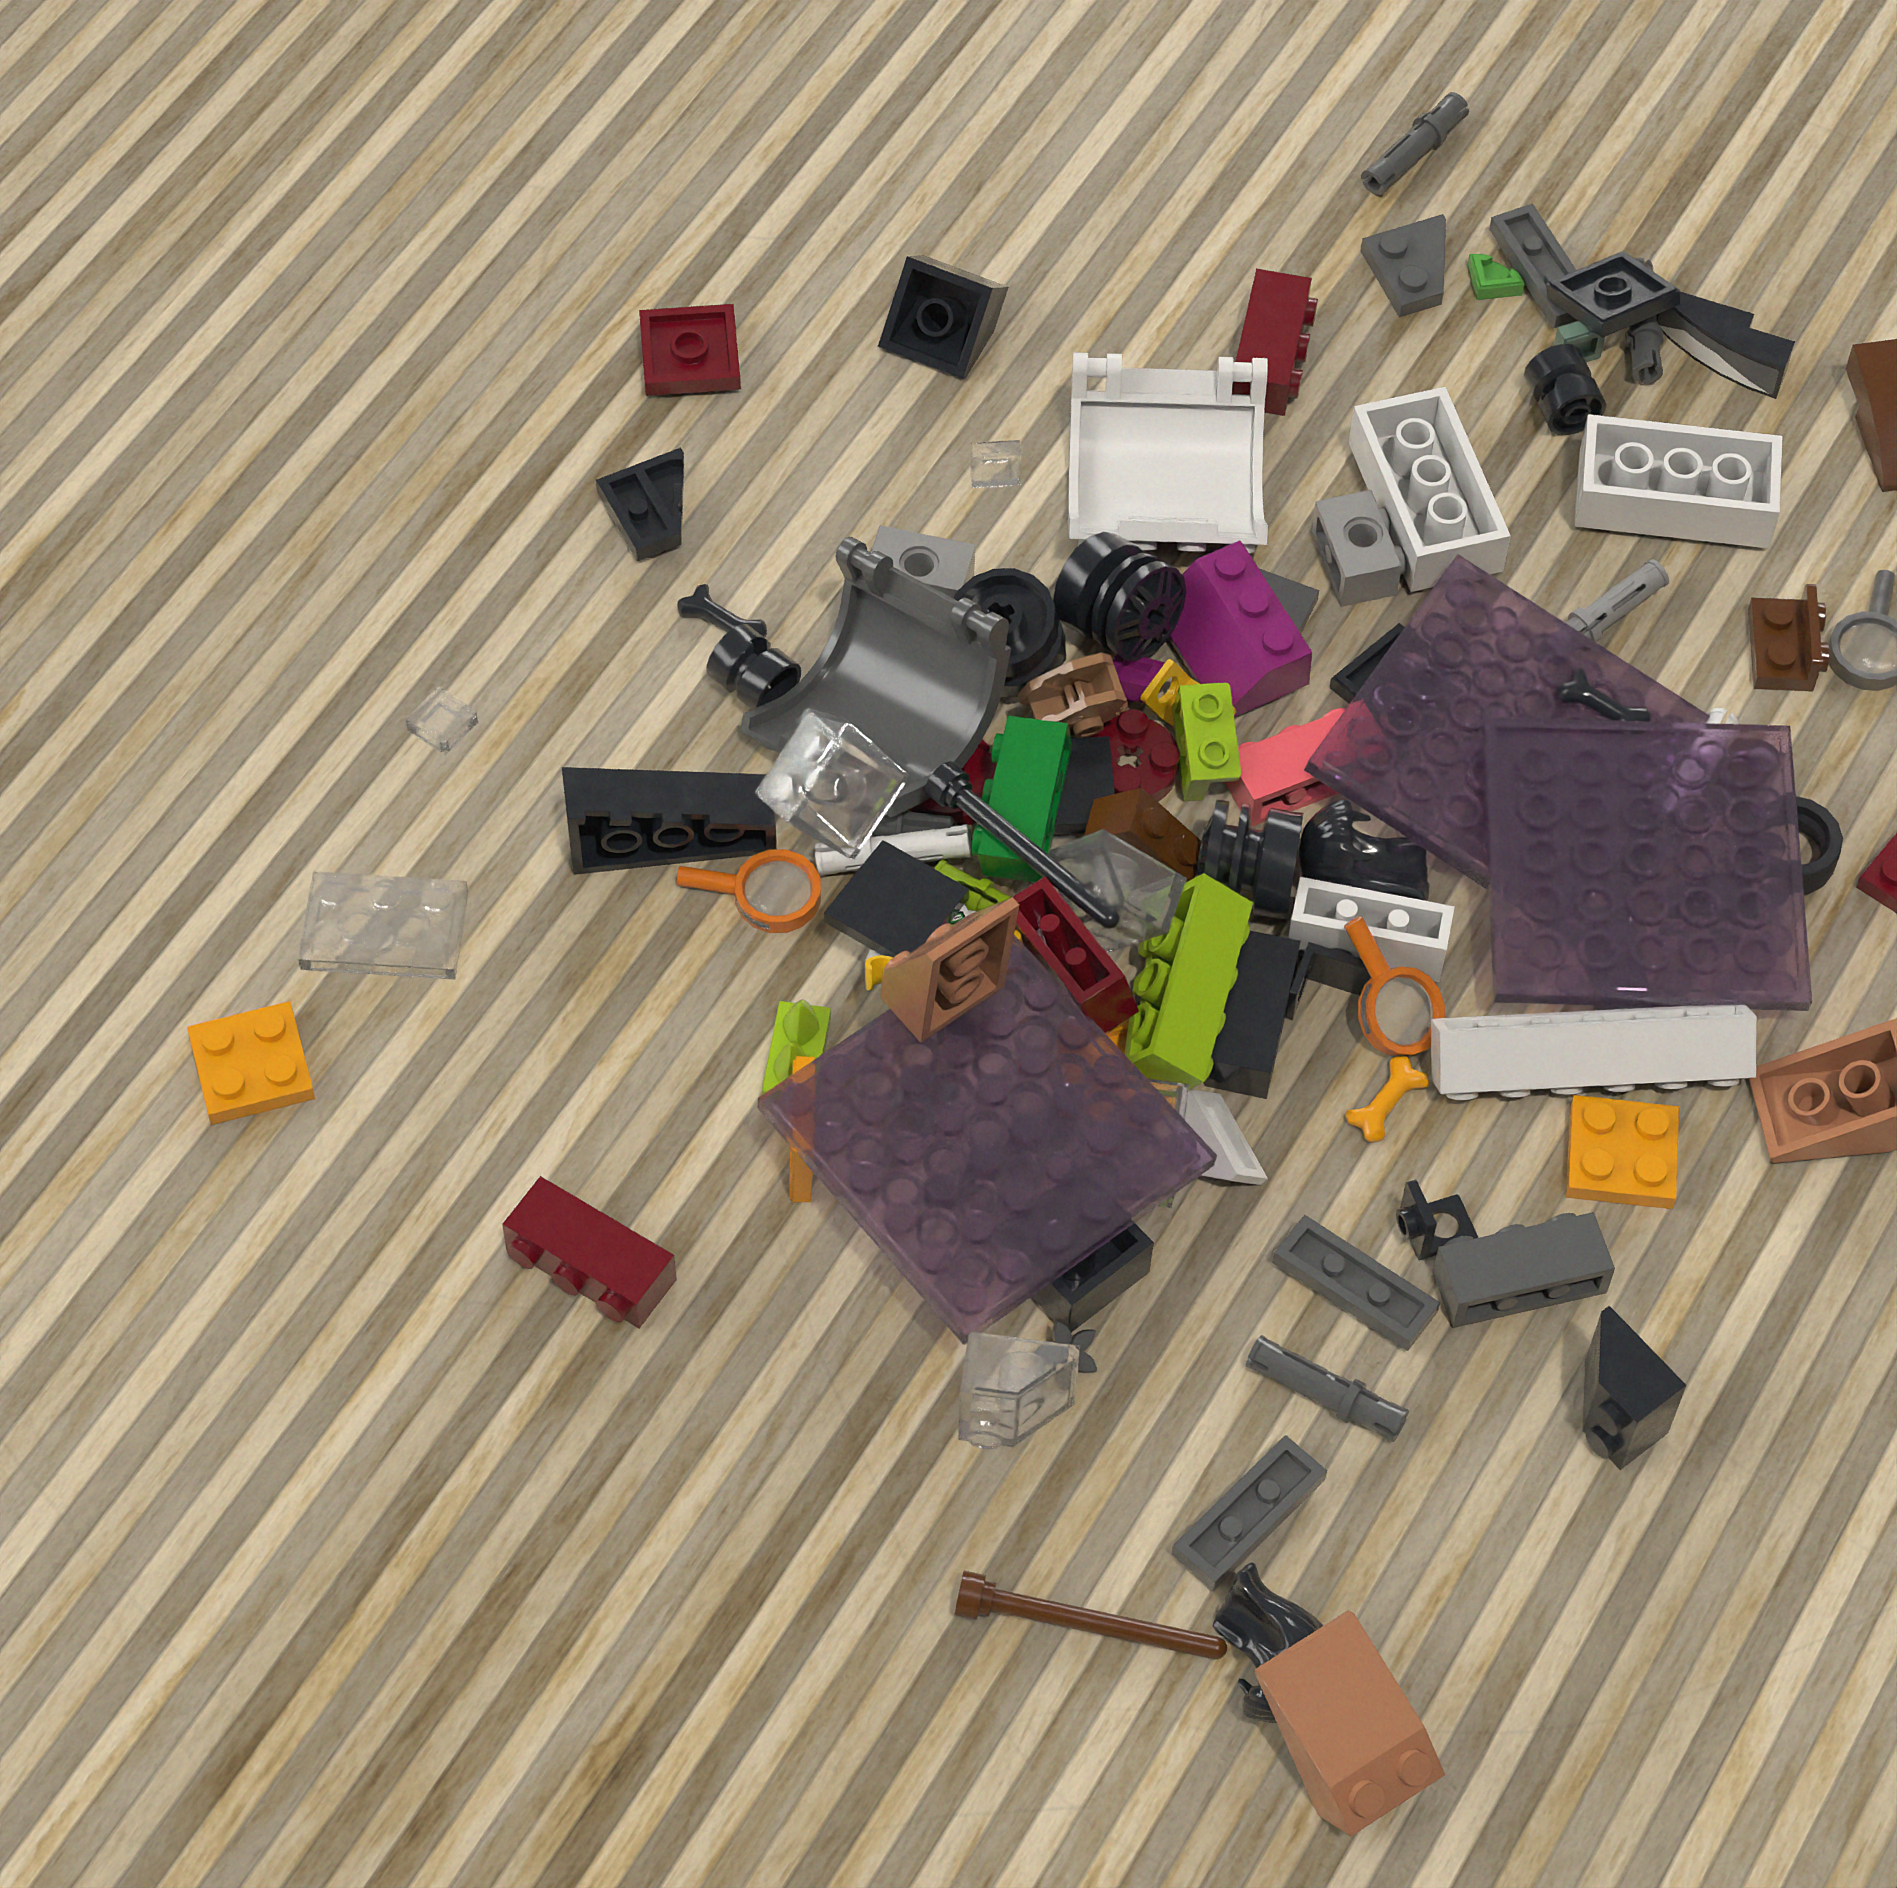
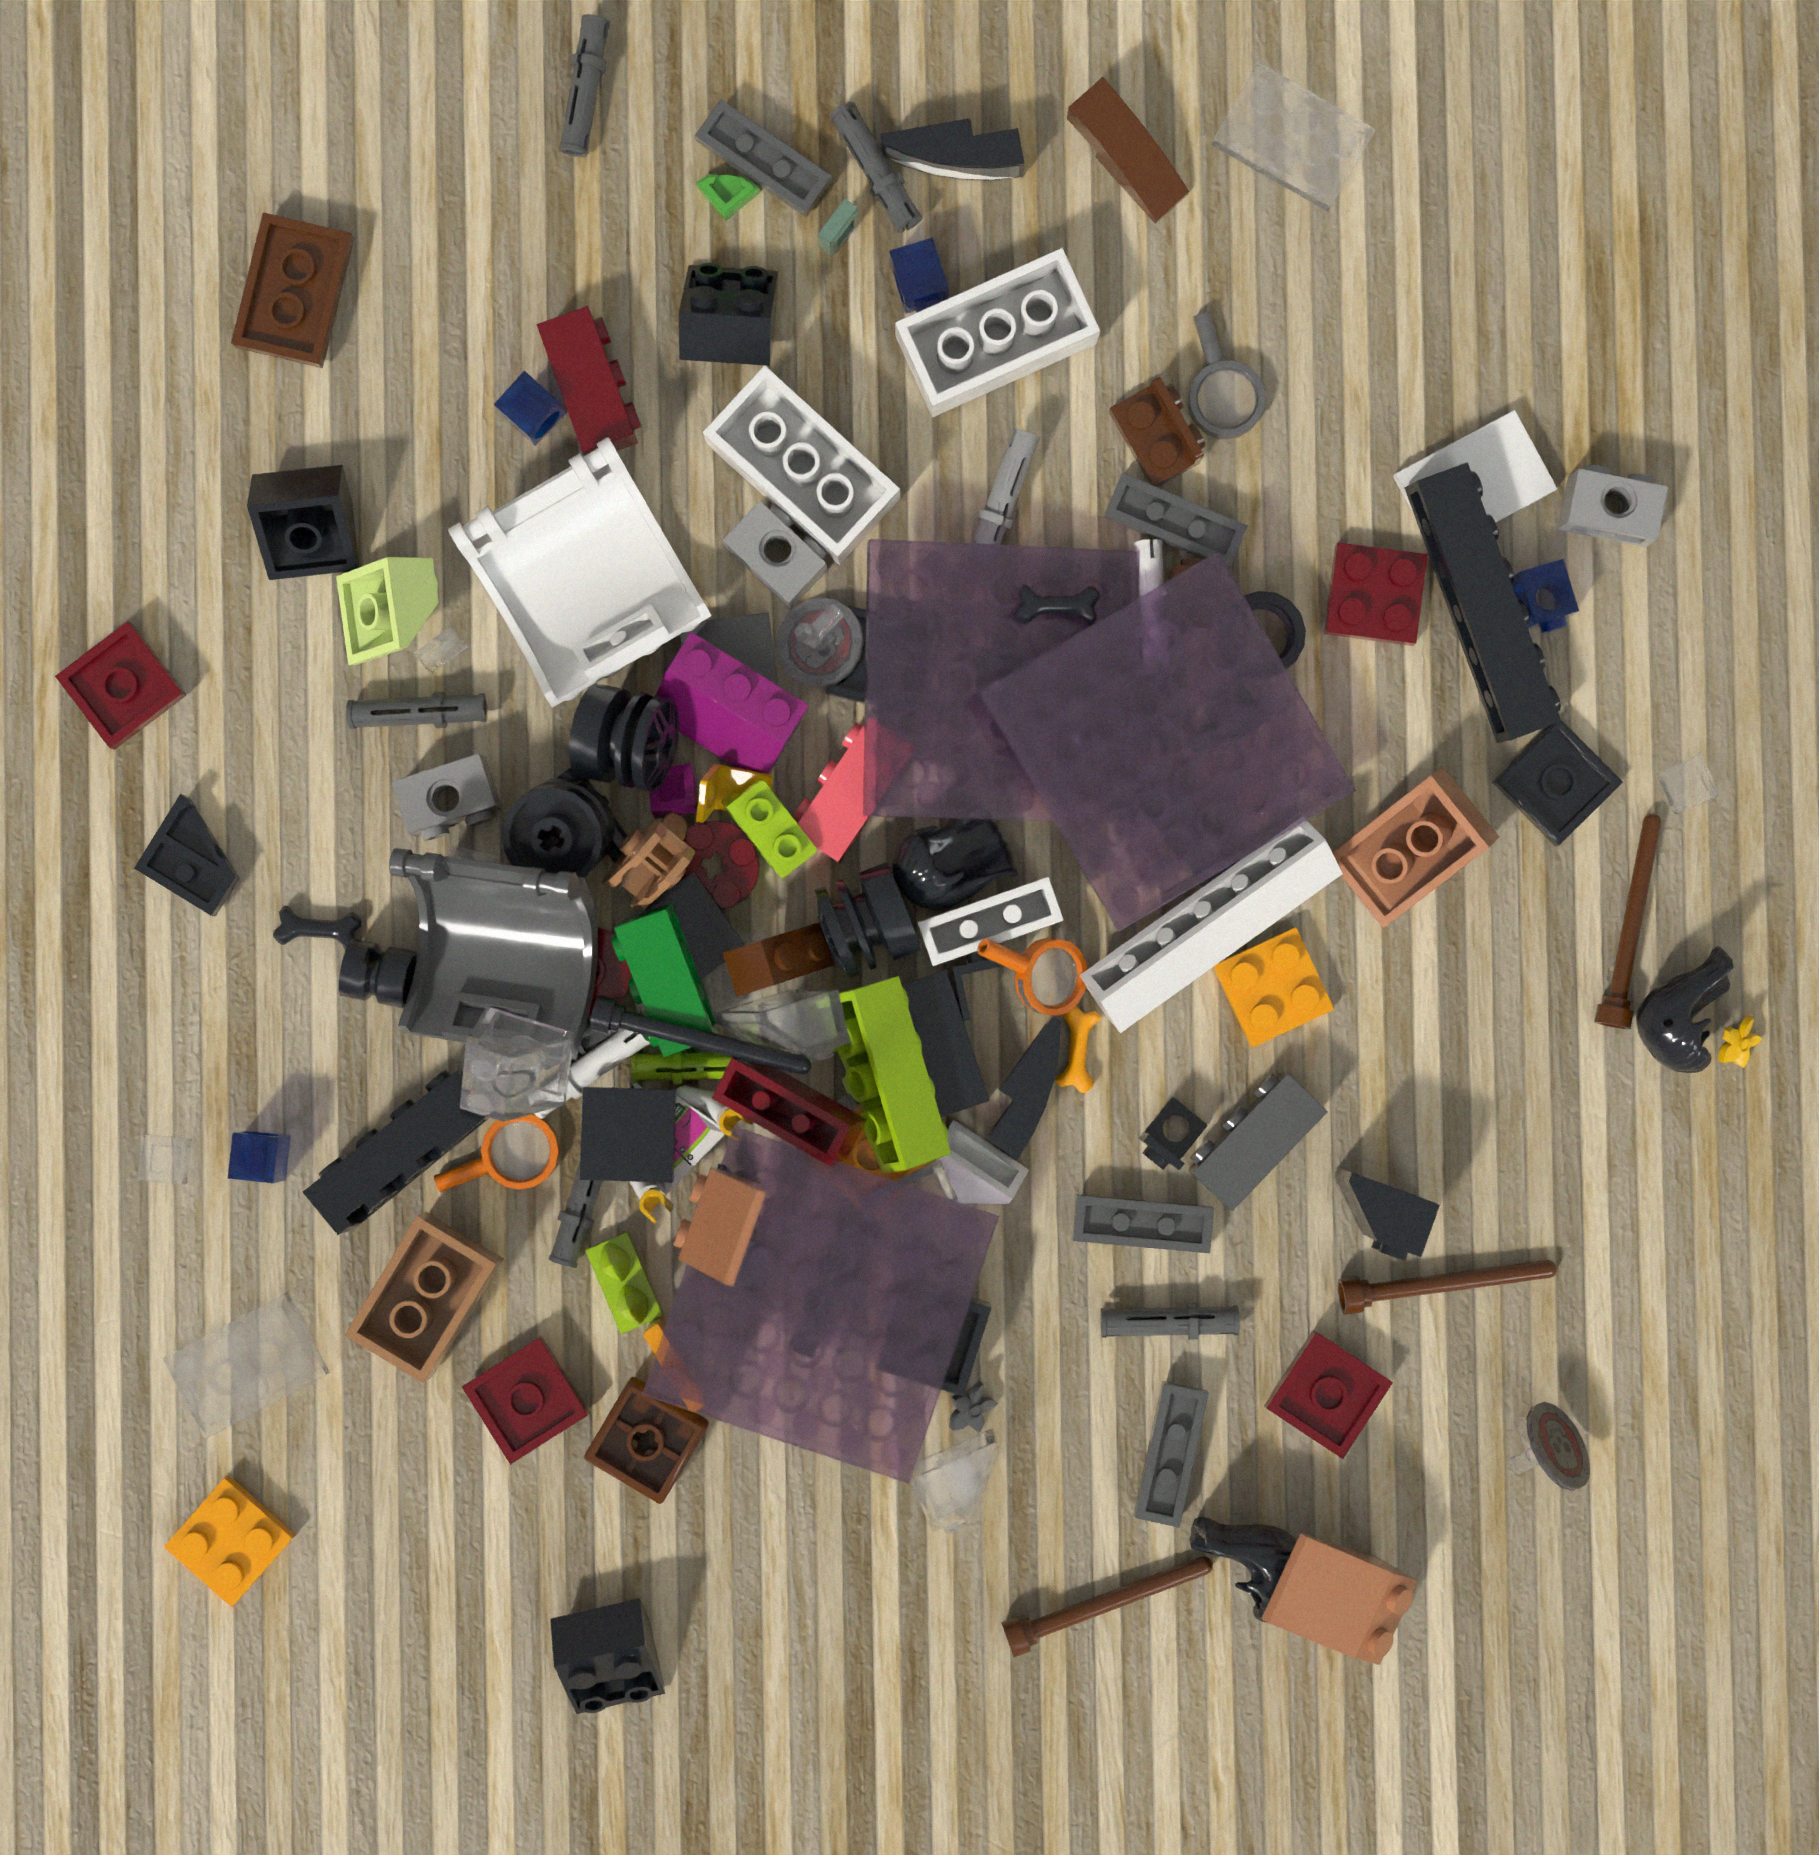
camera: 30 degrees left, 30 degrees up
dark red brick [502,1176,677,1329] -> none
dark grey wing [1360,214,1446,317] -> none
black wheel [1524,344,1607,435] -> none
black tile [1546,251,1680,338] -> none
none -> clear blue brick [228,1130,291,1183]
none -> reddish brown plate [231,212,354,368]
none -> yellowish green slope [336,557,439,665]
none -> medium nougat brick [344,1212,504,1384]
none -> dark grey pin [346,692,488,729]
none -> dark red plate [462,1336,590,1465]
none -> clear blue brick [493,371,565,446]
none -> dark grey pin [548,1163,603,1268]
none -> black slope [550,1598,665,1714]
none -> reddish brown brick [584,1377,709,1504]
none -> black slope [679,263,778,366]
none -> clear shield [776,597,864,688]
none -> clear blue brick [889,237,949,314]
none -> black slope [986,1016,1061,1160]
none -> dark grey plate [1104,473,1248,570]
none -> dark red plate [1264,1330,1393,1459]
none -> reddish brown piece [1338,1260,1557,1315]
none -> shield [1509,1402,1590,1491]

